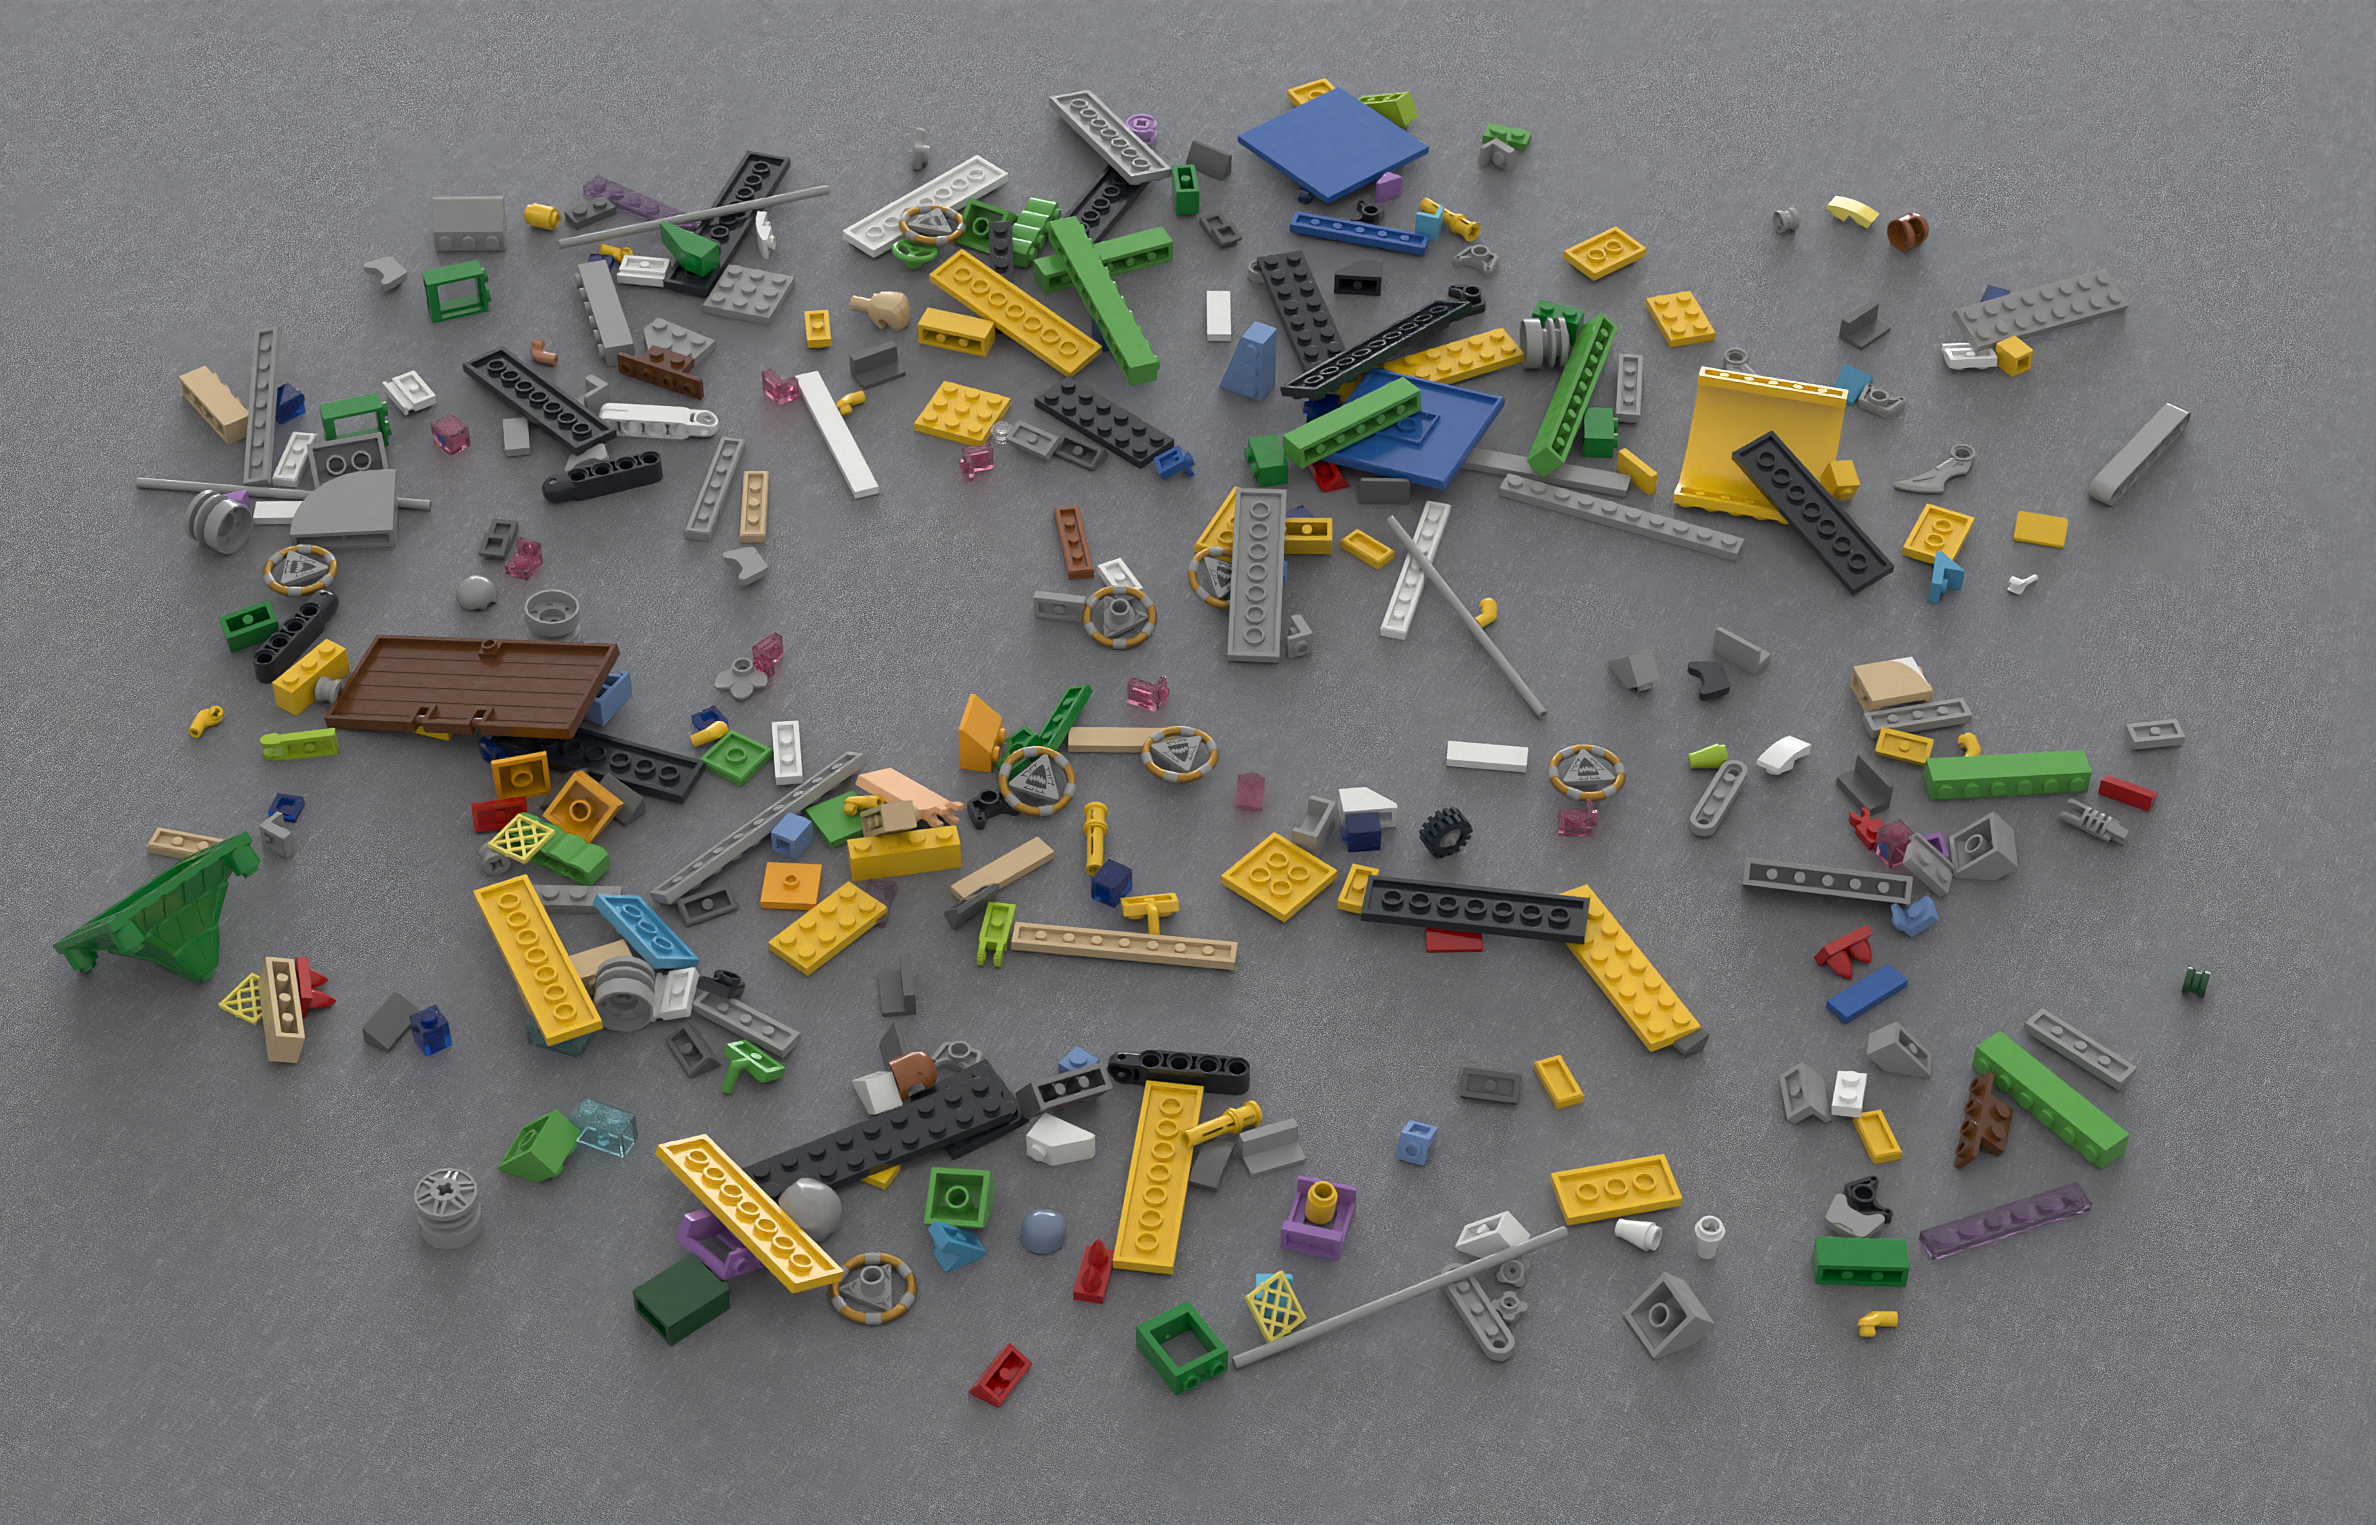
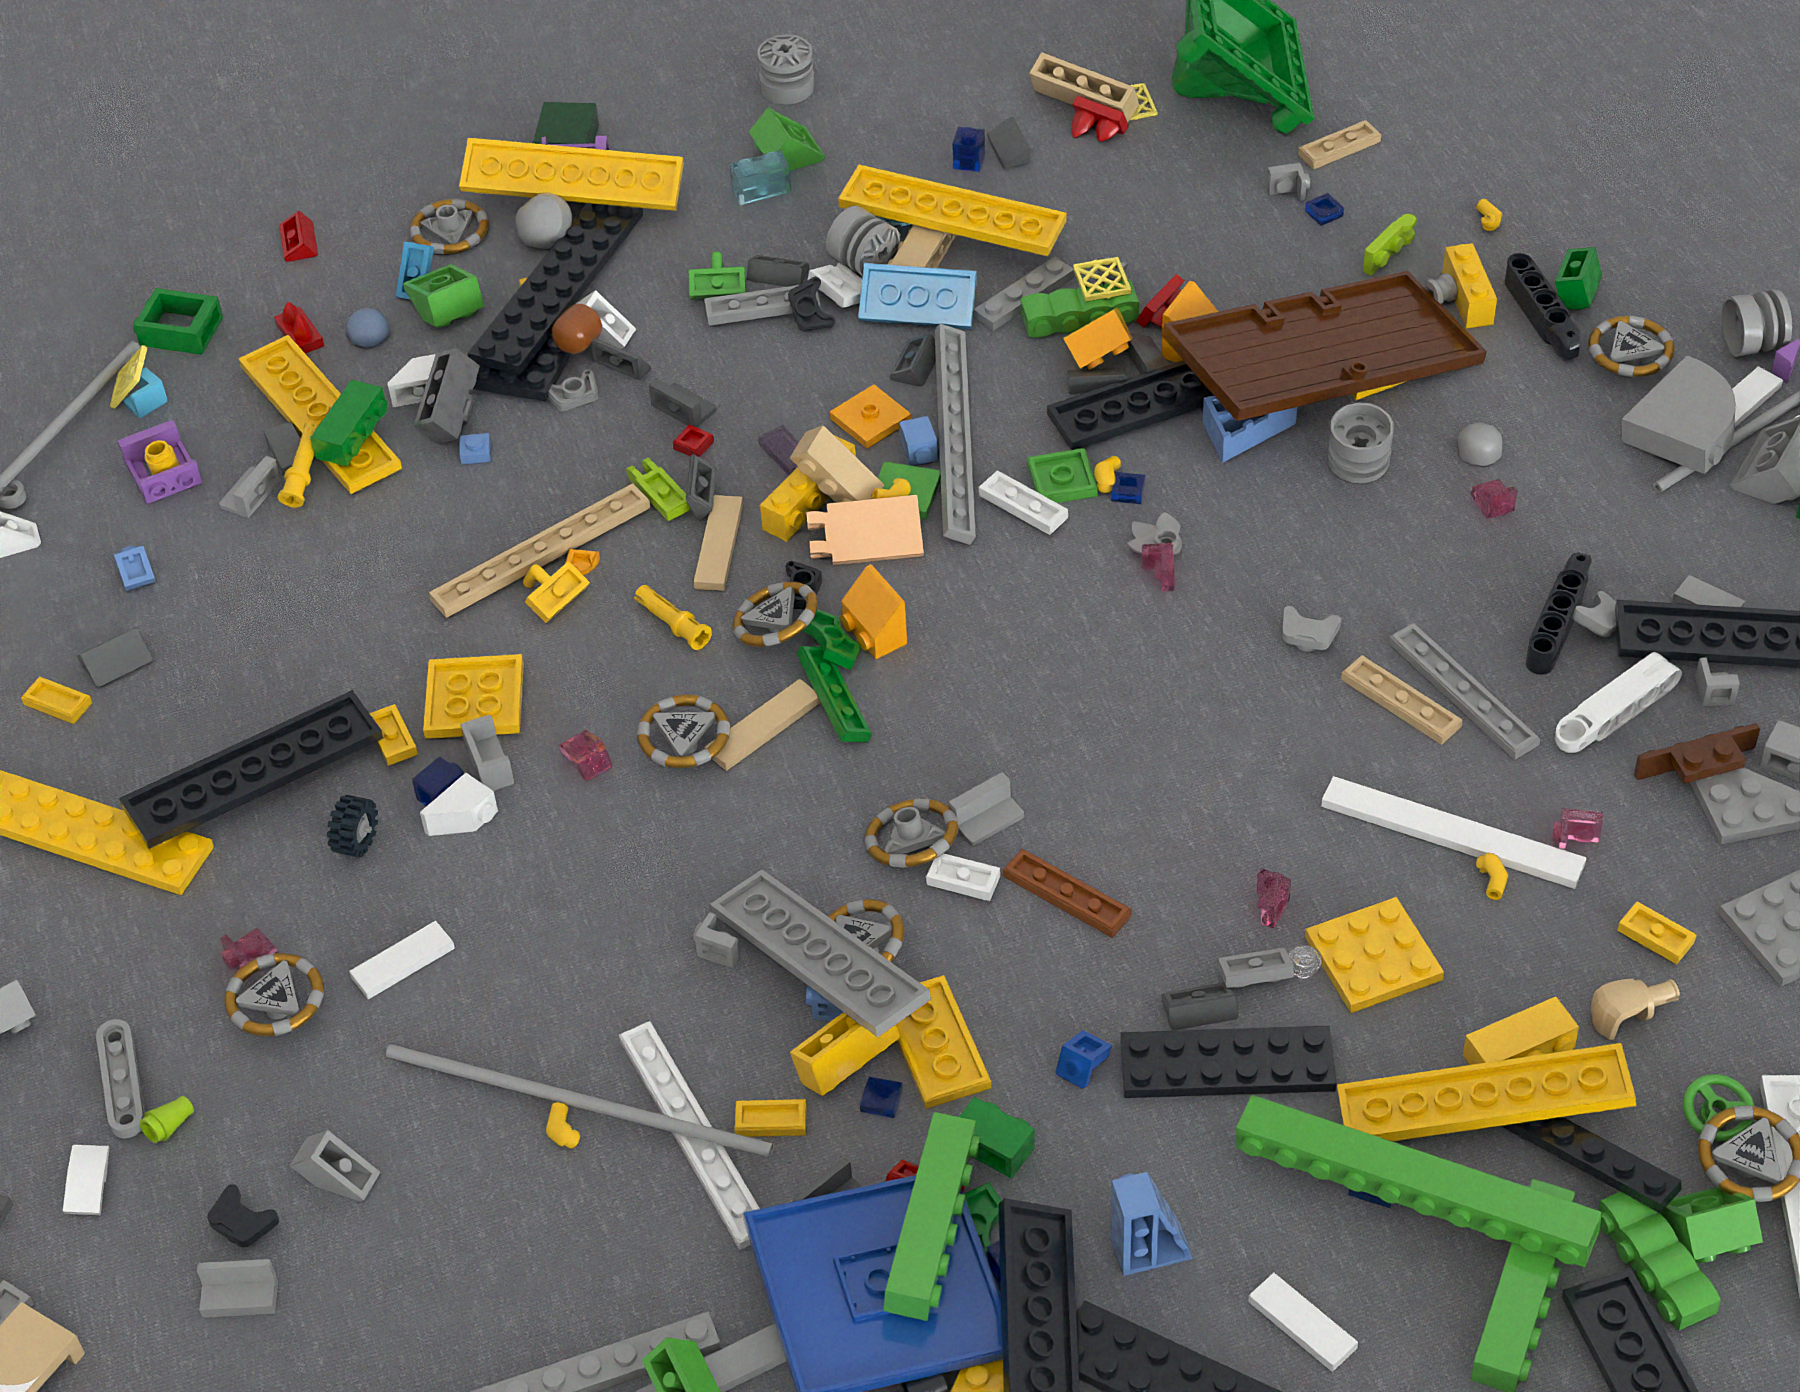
camera: 140 degrees right, 5 degrees up
clear pink brick [431,413,471,456] -> none
dark grey slope [479,518,519,559] -> none
yellow plate [768,881,888,976] -> none
dark grey panel [850,341,906,390] -> none
clear blue brick [1091,859,1132,909] -> none
black piece [1107,1049,1250,1095] -> none
clear pink bracket [1127,676,1170,711] -> none
none -> green brick [310,379,388,466]
none -> light orange tile [565,549,600,575]
none -> red tile [673,424,714,458]

